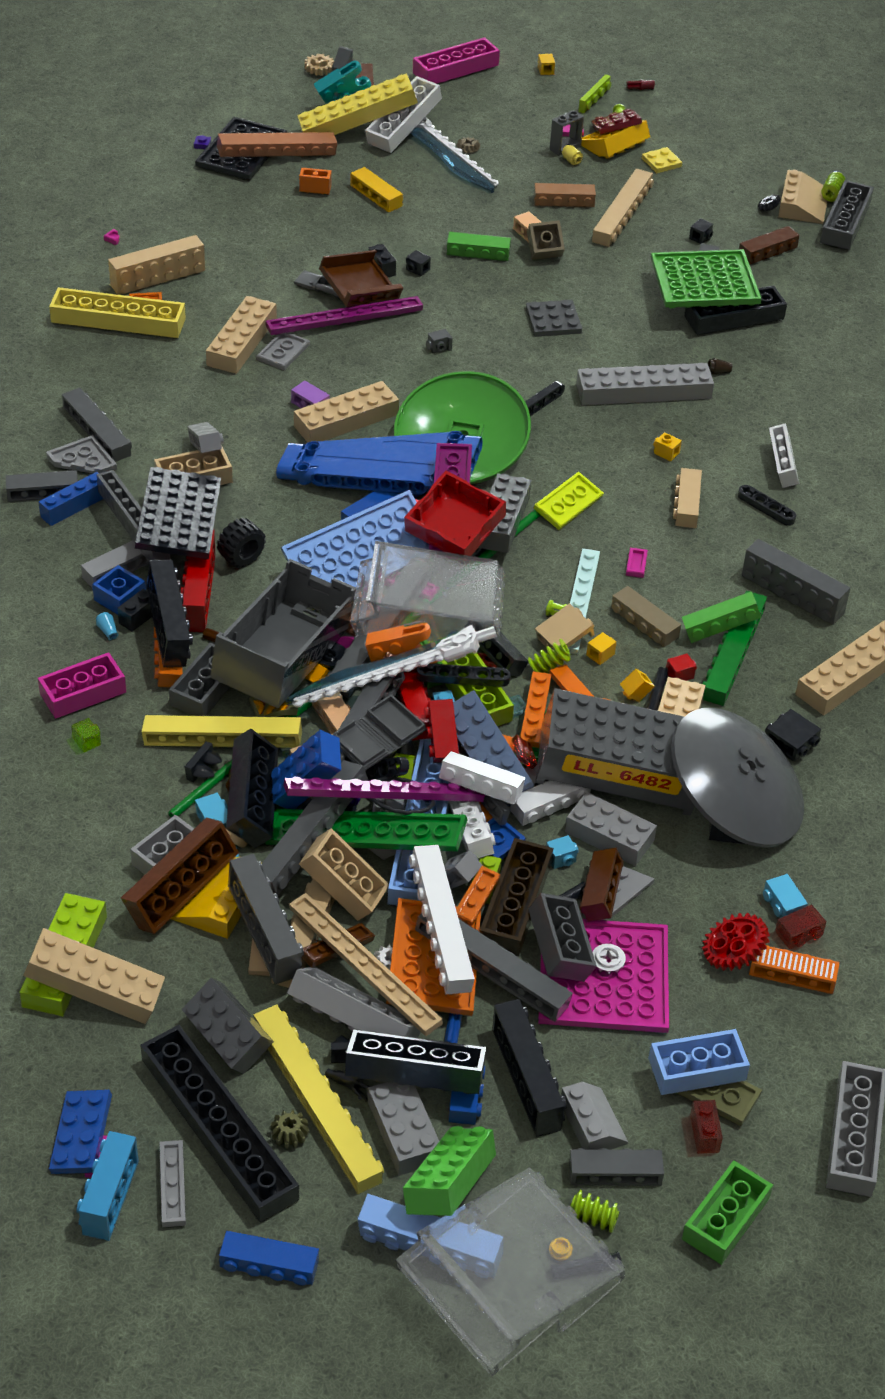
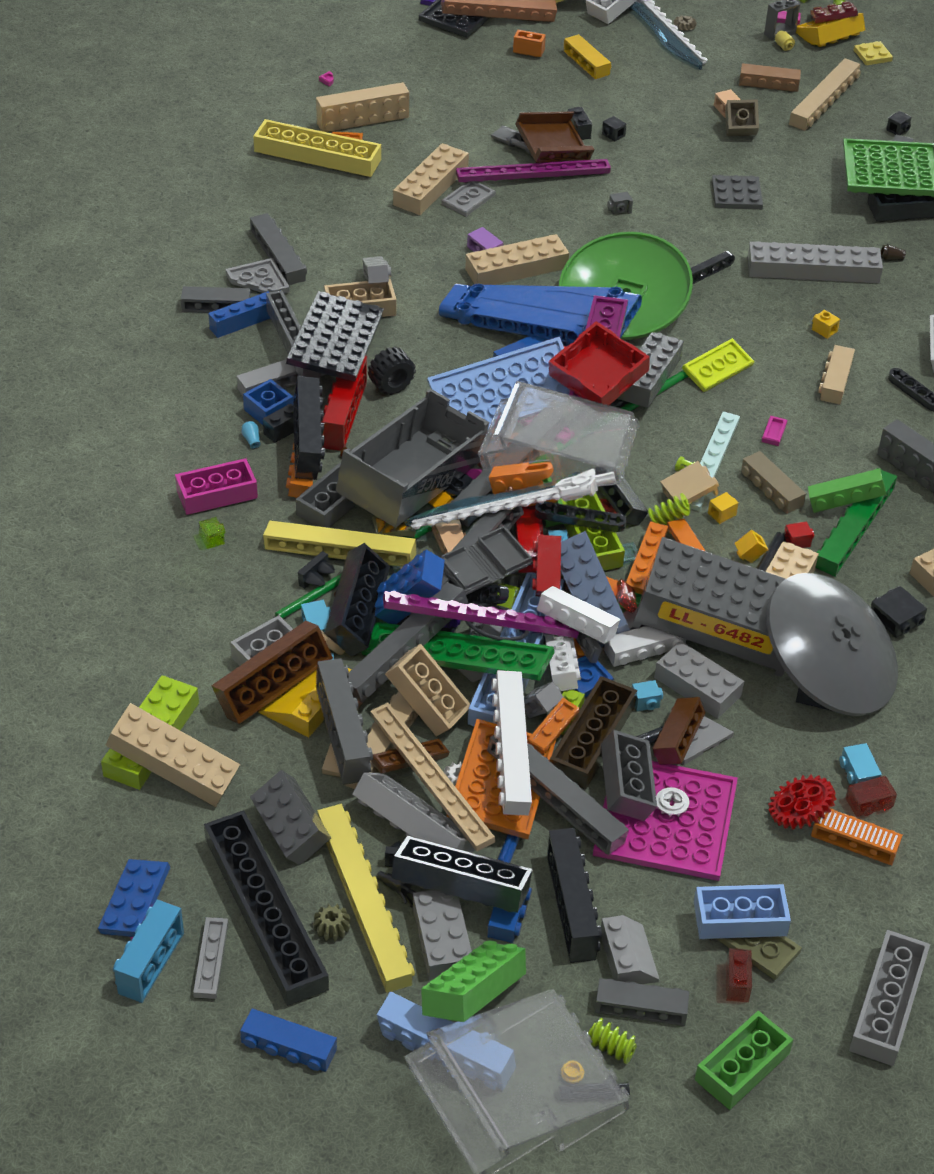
camera: 10 degrees right, 0 degrees up
bright green brick [447,232,511,261] -> none

